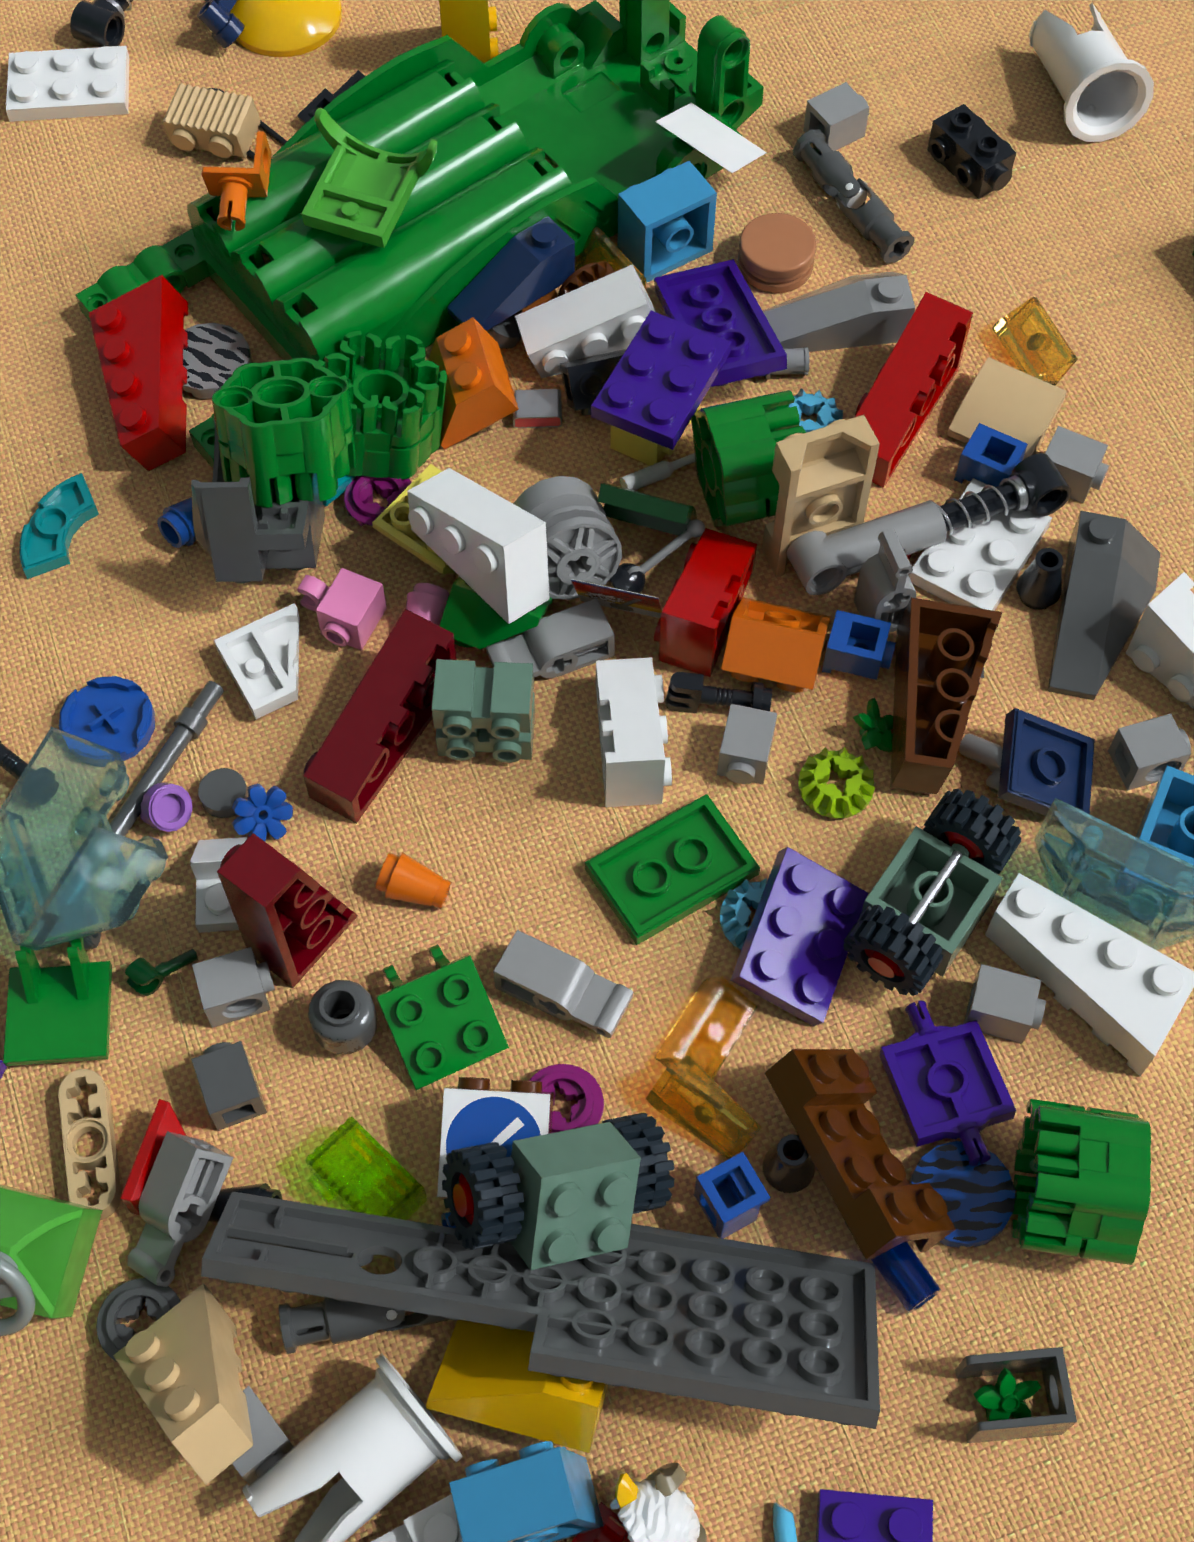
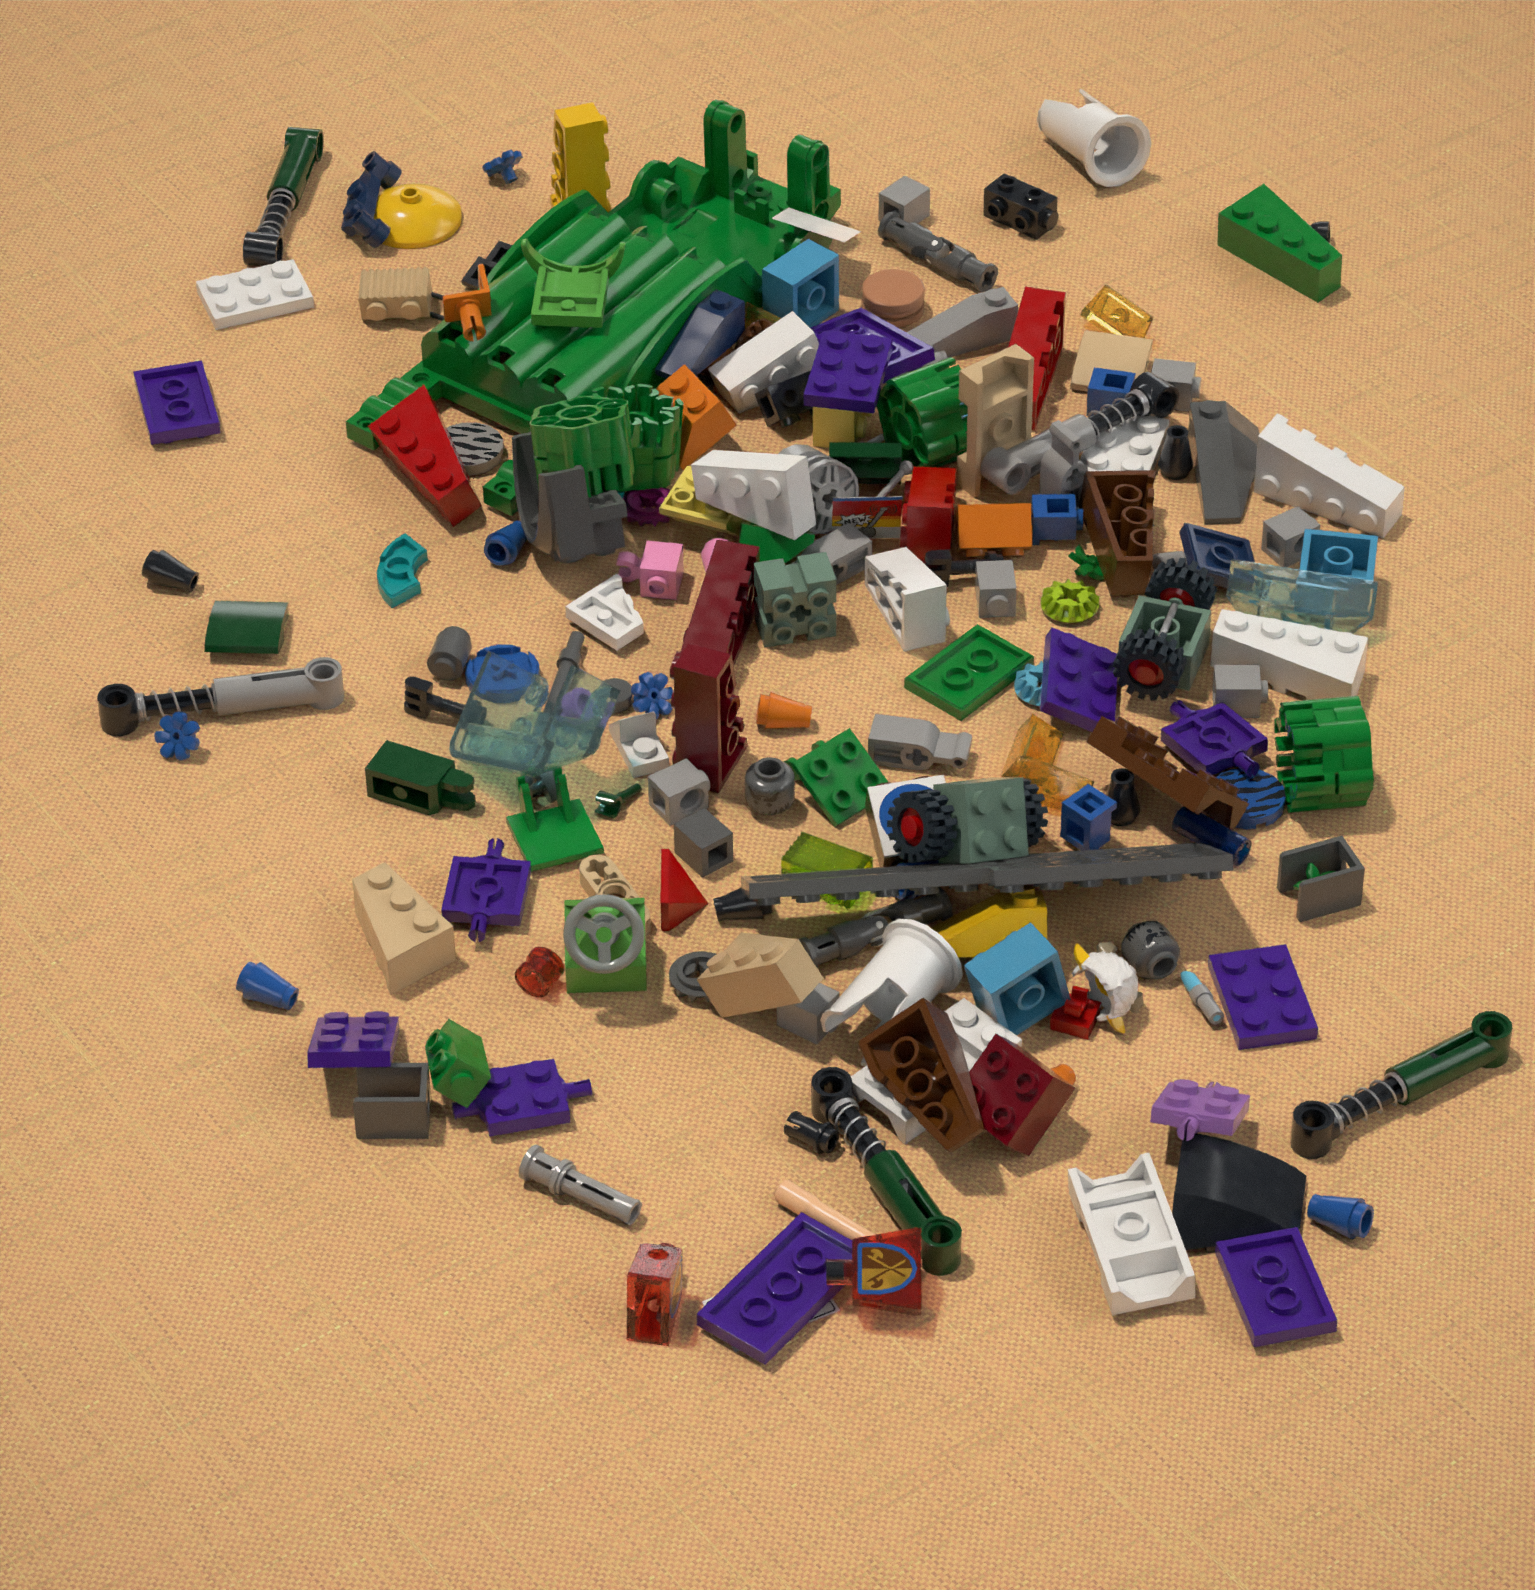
camera: 15 degrees left, 20 degrees down
light grey piece [127,1131,234,1287] -> none
flat silver piece [513,389,562,428] -> none
none -> dark grey brick [427,626,472,680]
none -> dark grey head [1121,921,1180,979]

